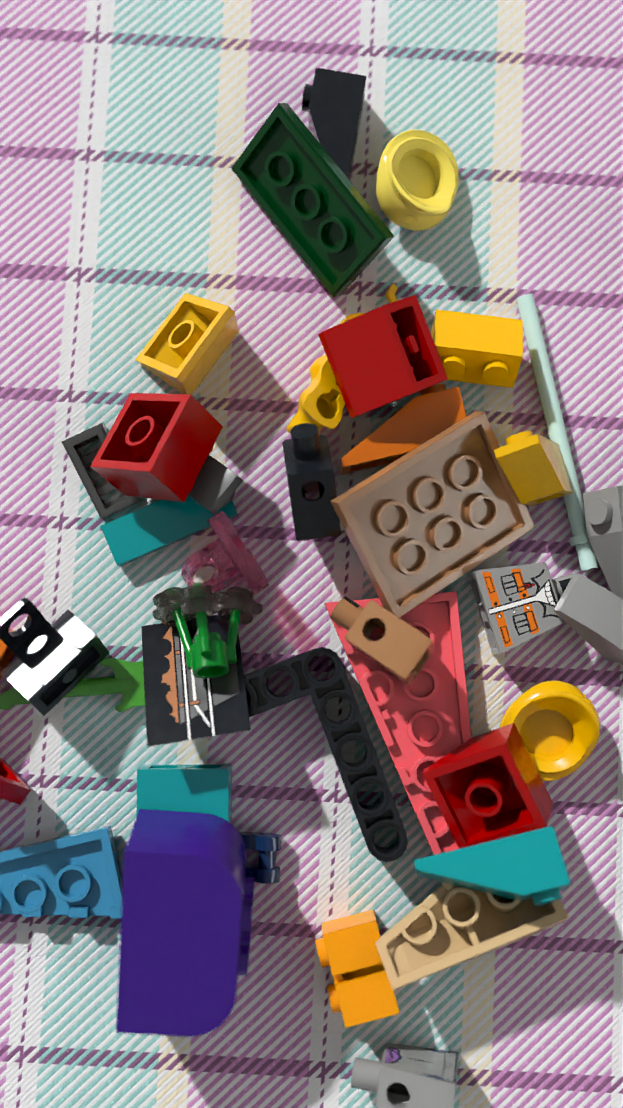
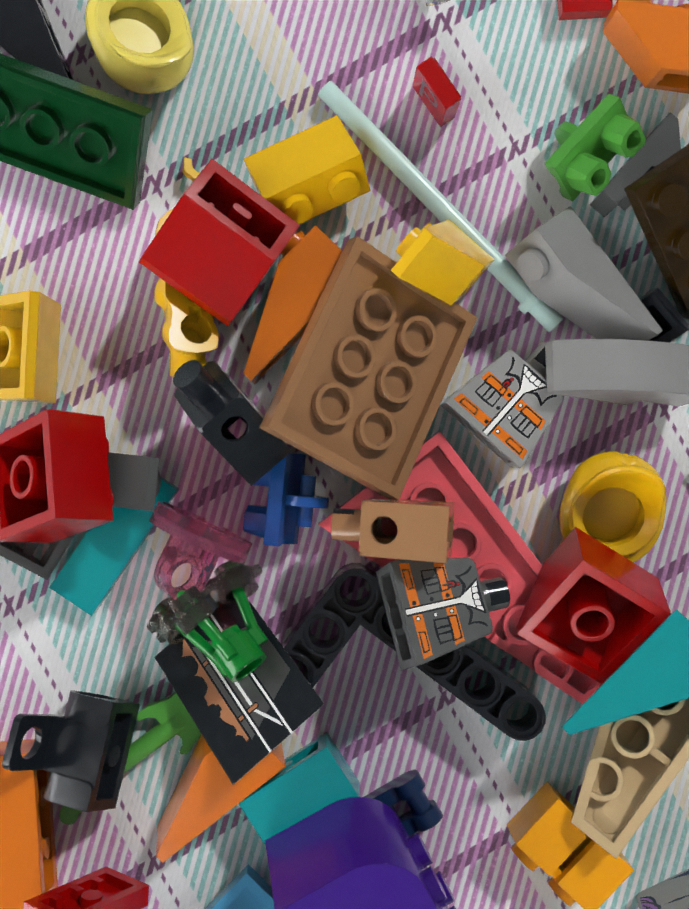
camera: 30 degrees left, 5 degrees up
none -> orange slope [156,734,286,863]
none -> blue hips [243,453,329,547]
none -> dark grey torso [376,558,510,671]
none -> red tile [412,56,461,127]

